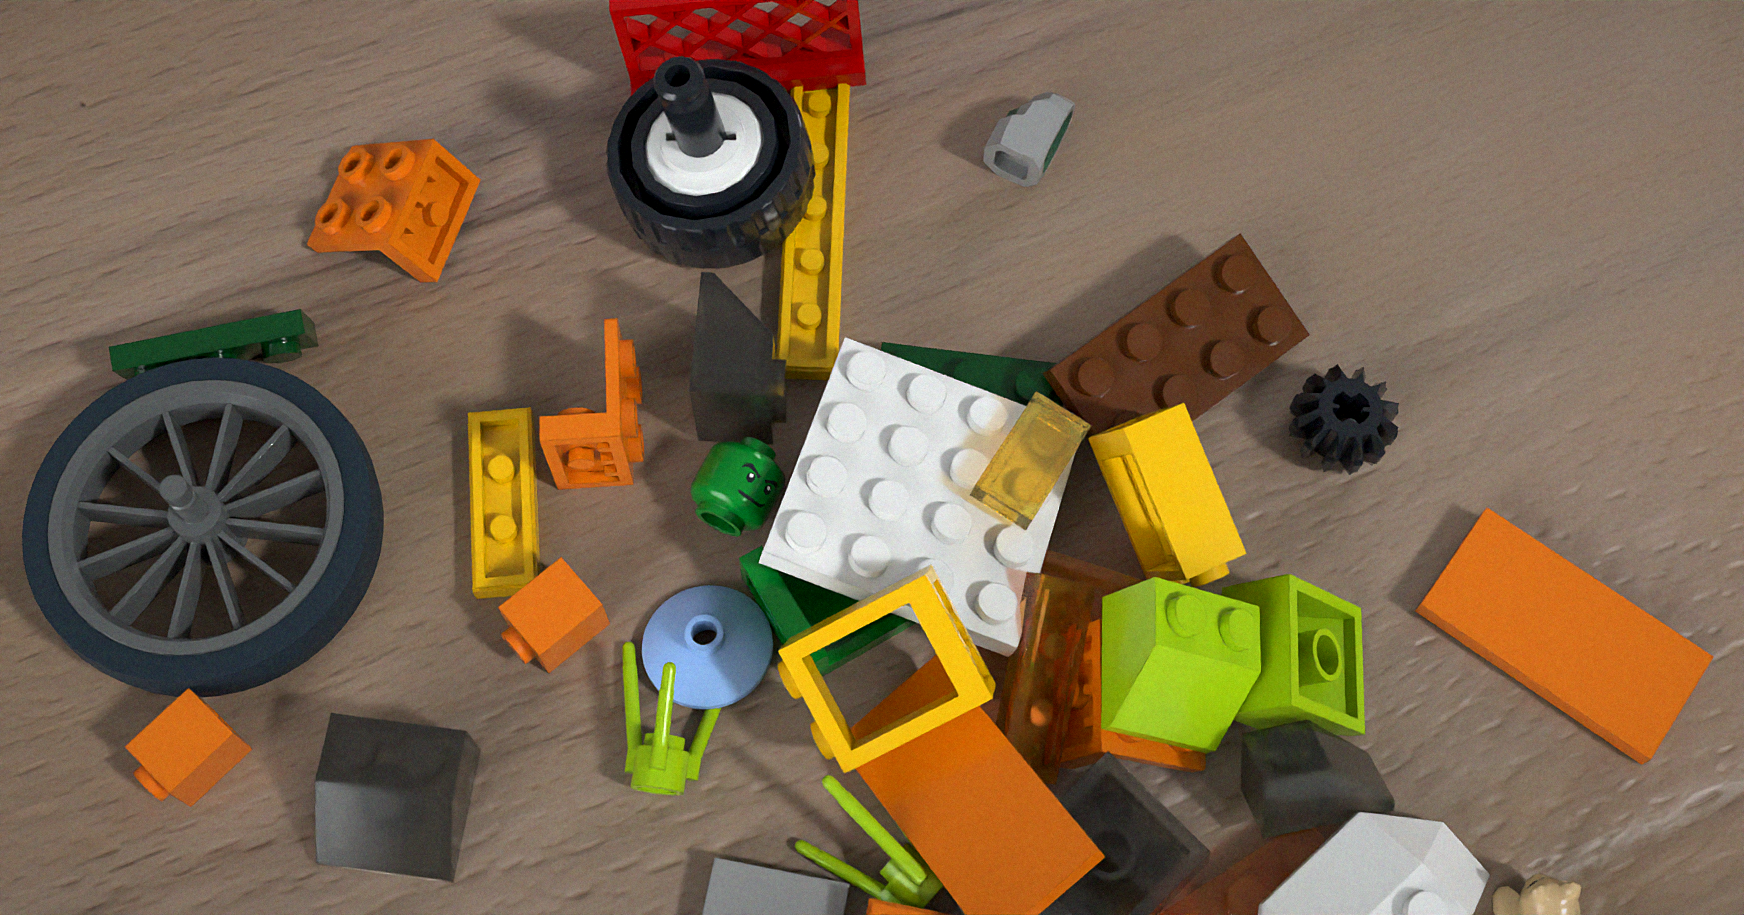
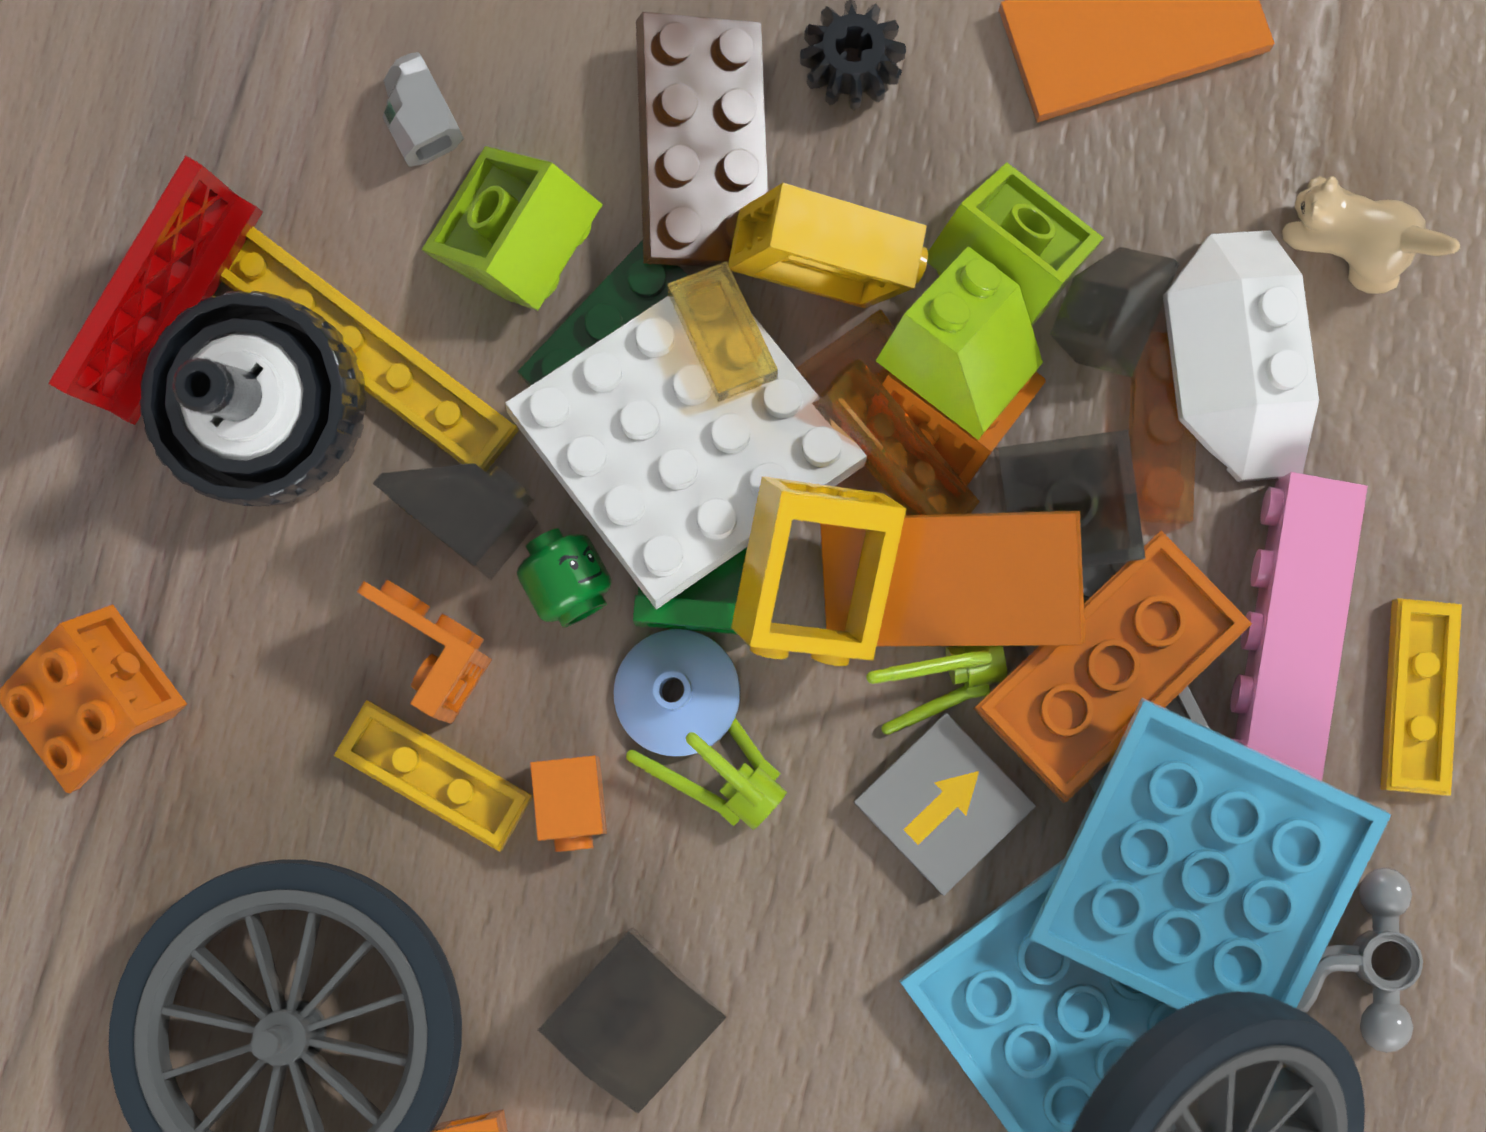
camera: 50 degrees left, 15 degrees up
dark green plate [109,309,319,380] -> none
none -> lime slope [422,146,603,311]

